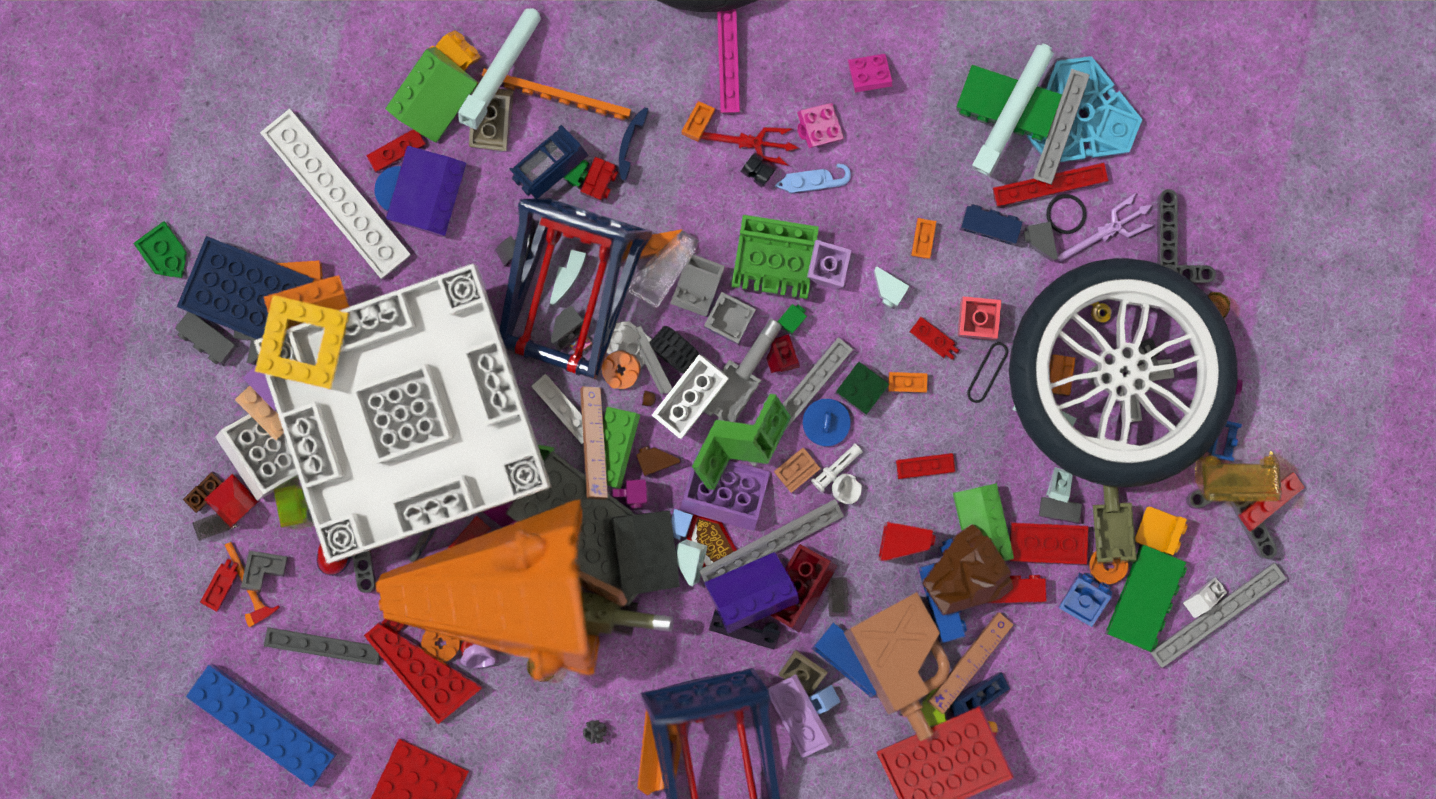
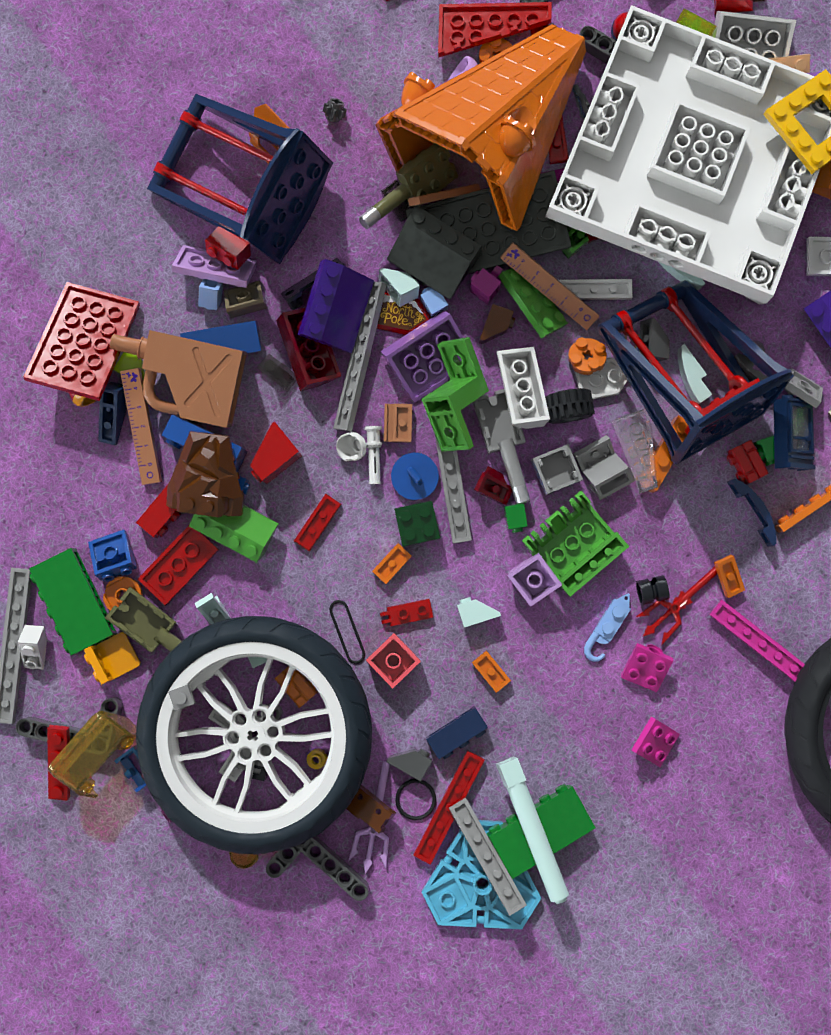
camera: 140 degrees right, 0 degrees up
light grey piece [635,325,672,394] -> none
reddish brown hinge [642,390,656,406] -> none
dark grey slope [1039,497,1082,523] -> none
none -> light grey plate [168,684,196,711]
none -> red brick [205,226,251,270]
none -> reddish brown piece [346,785,396,833]
none -> light grey plate [785,368,823,408]

